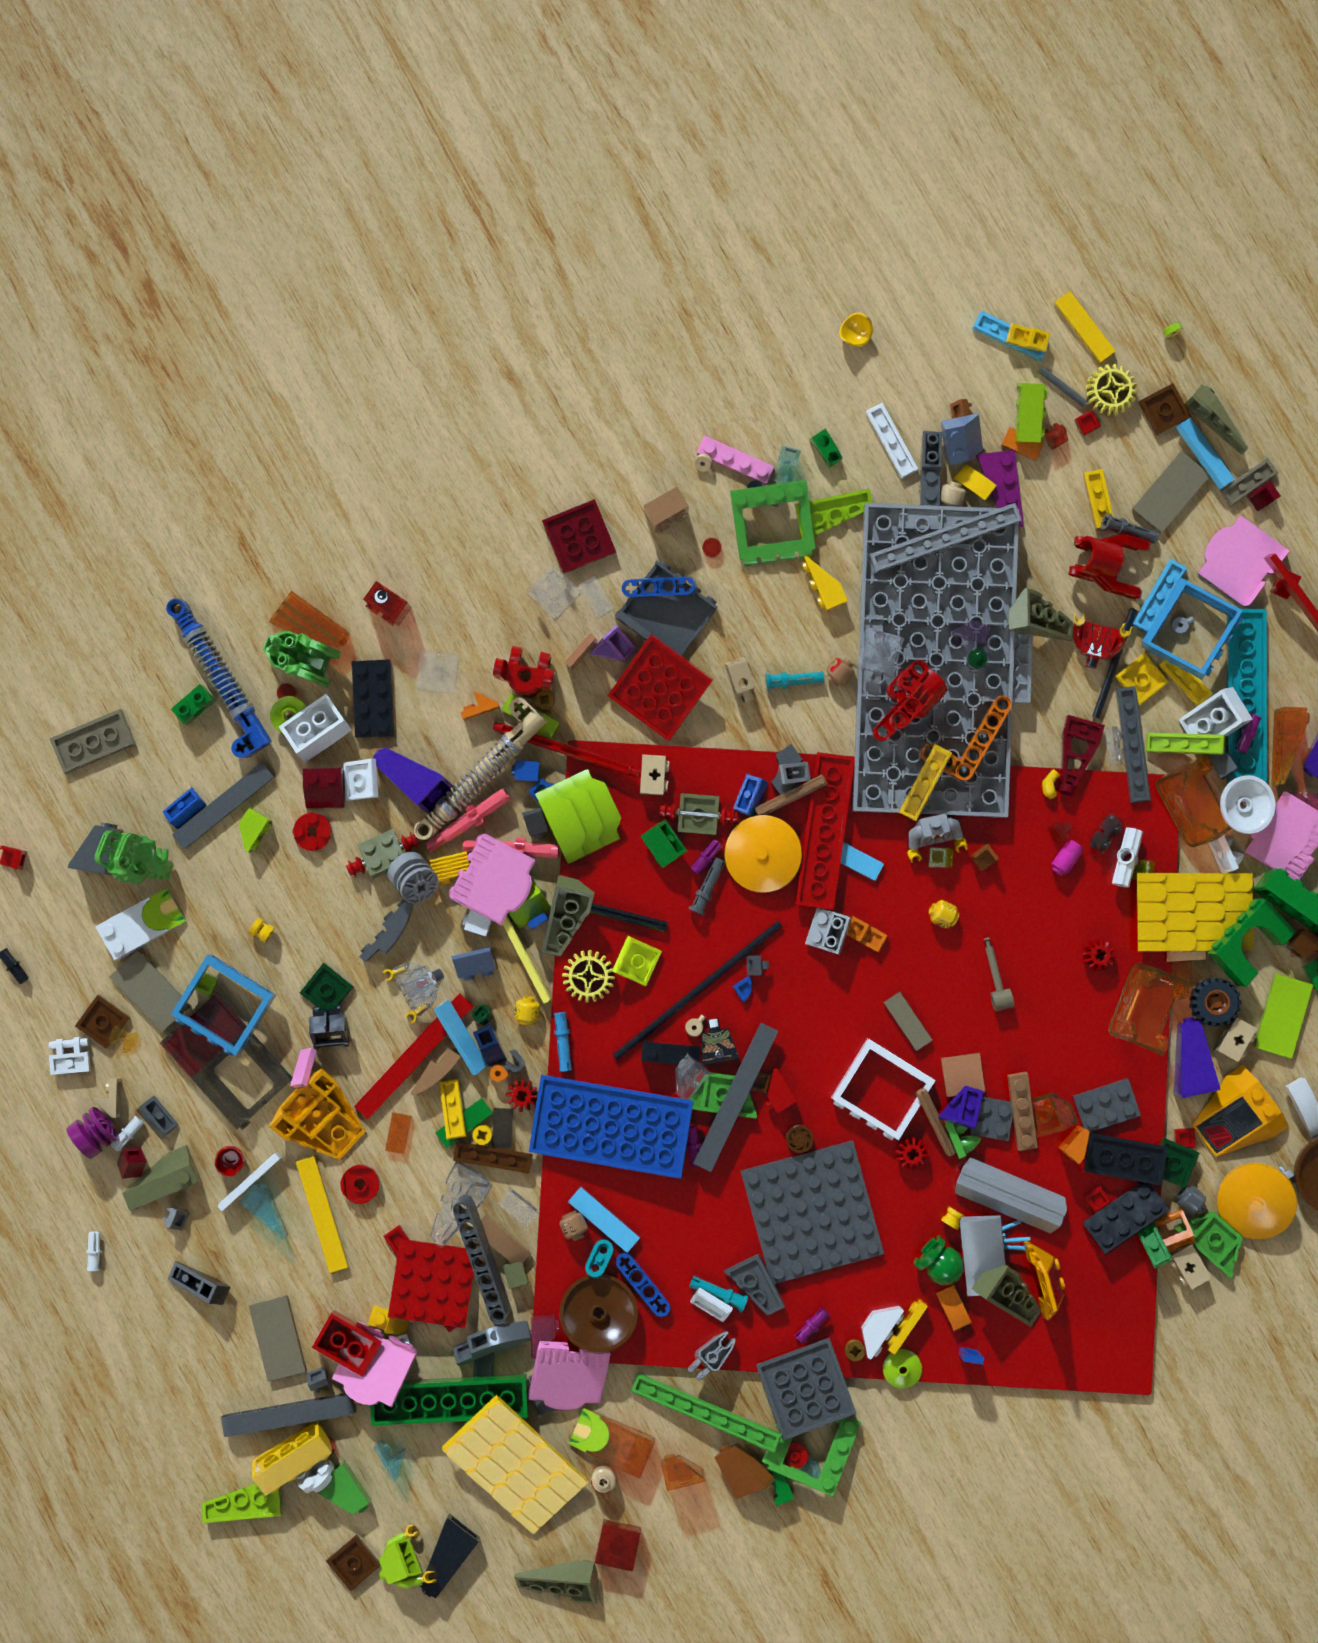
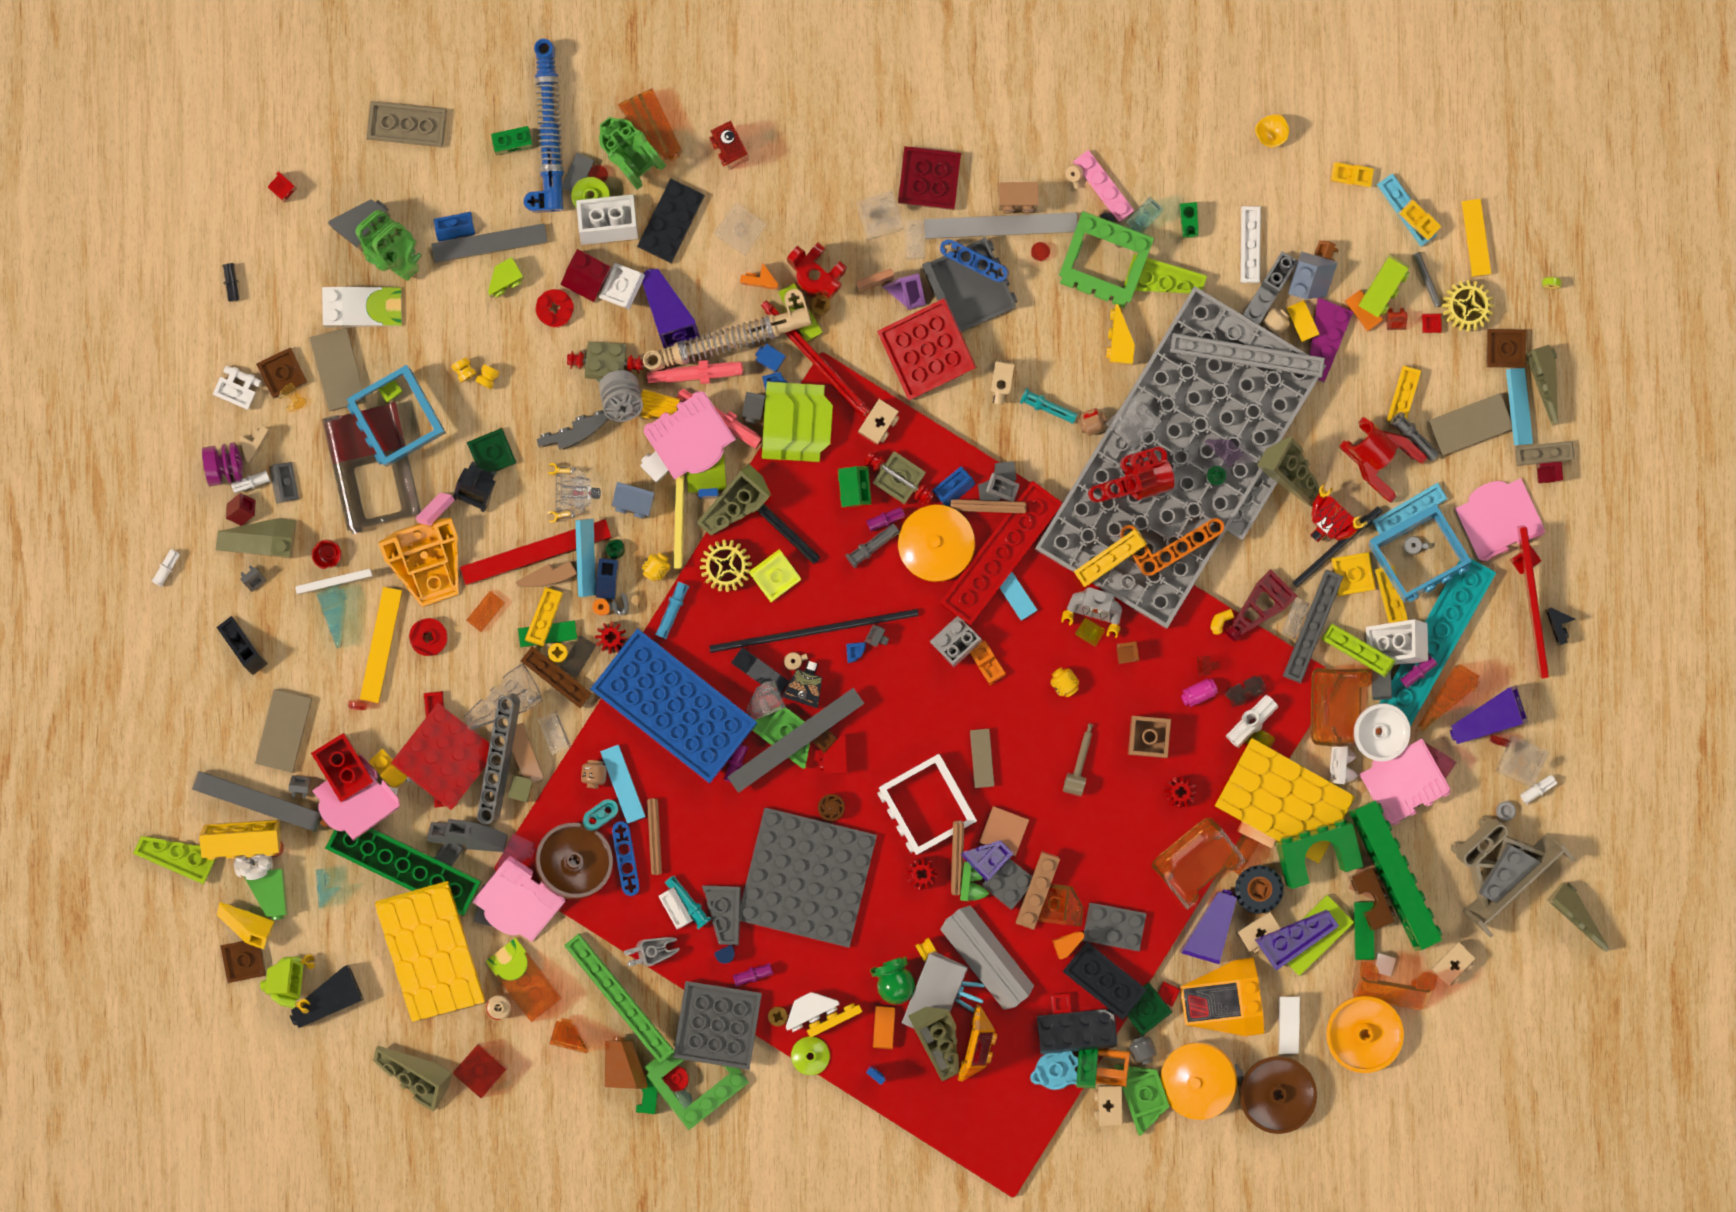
camera: 25 degrees right, 0 degrees up
none -> yellow slope [217,902,274,949]
none -> clear red tile [348,700,368,710]
none -> yellow wheel [475,364,500,390]
none -> dark grey tile [562,153,595,193]
none -> medium nougat axle [647,798,662,875]
none -> dark blue brick [714,945,735,964]
none -> light grey tile [924,212,1077,239]
none -> medium azure tile [1030,1051,1078,1090]
none -> medium nougat brick [1128,716,1171,758]
none -> wing [1255,909,1339,971]
none -> yellow slope [1330,162,1374,188]

